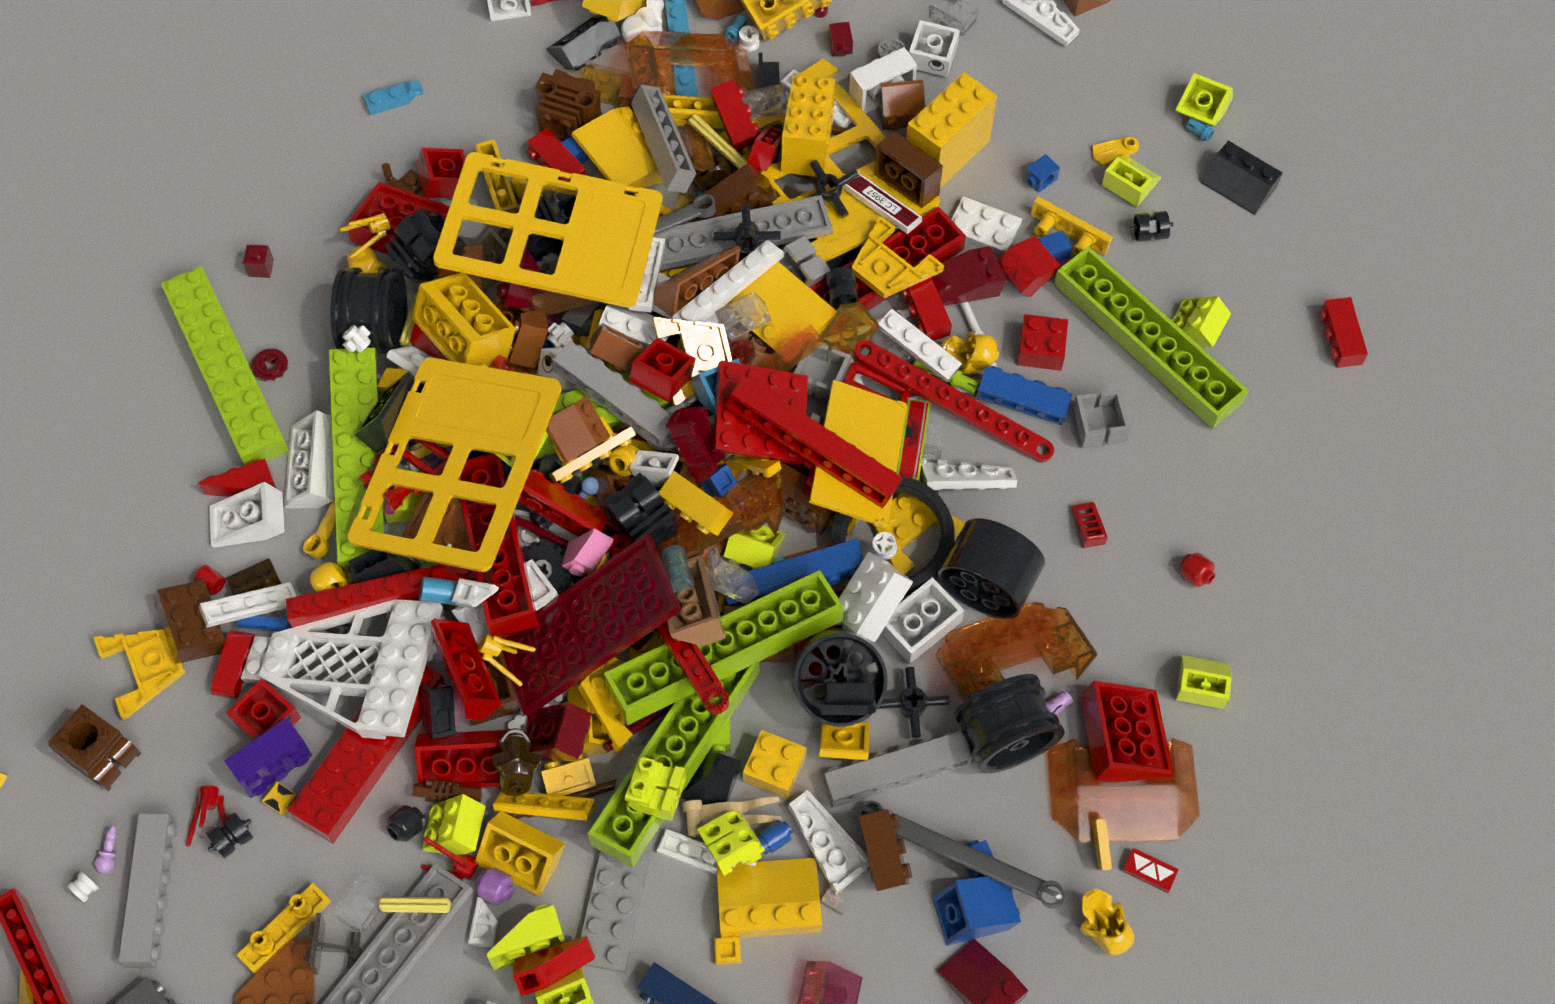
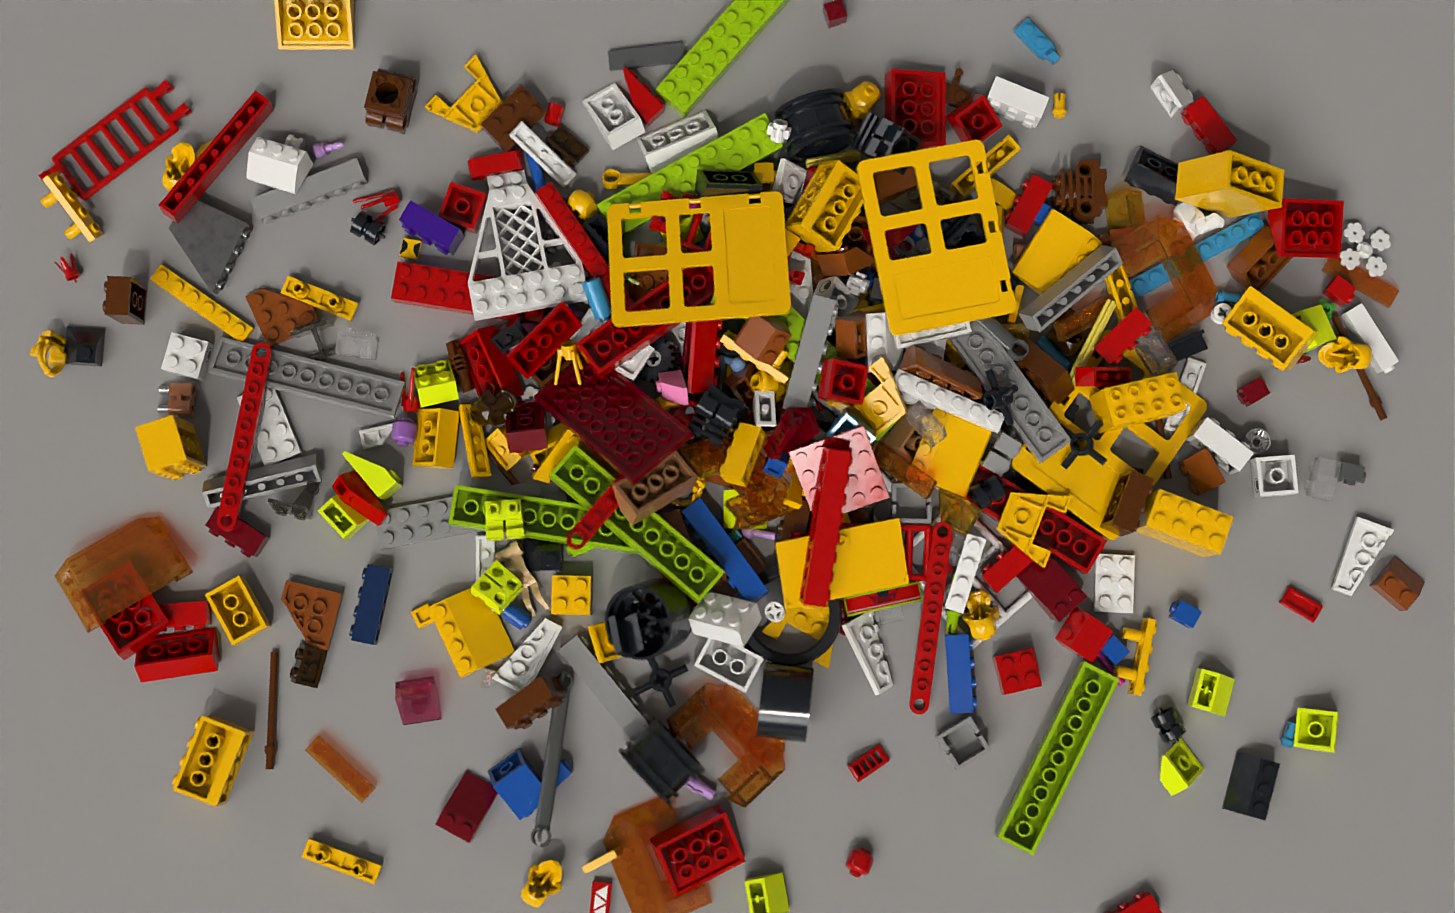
camera: 70 degrees right, 20 degrees up
dark red gear [252,349,288,382] -> none
yellow plant [339,213,390,260] -> none
light yellow axle [379,897,451,913] -> none
black head [386,805,423,842] -> none
white tile [452,578,499,607] -> none
clear light blue brick [662,545,693,593] -> none
clear slope [708,546,759,605] -> none
clear red plate [729,339,755,364] -> none
yellow tile [798,58,838,78] -> none
tile [843,172,922,234] -> none
yellow piece [1092,137,1139,168] -> none
neon yellow slope [1171,296,1231,348] -> none
none -> white slope [246,137,313,194]
none -> dark grey tile [608,43,684,71]
none -> lavender bar [741,529,777,540]
none -> white brick [987,76,1049,128]
none -> yellow pin [1052,93,1067,118]
none -> neon yellow slope [1160,738,1204,796]
none -> red tile [1279,586,1323,623]

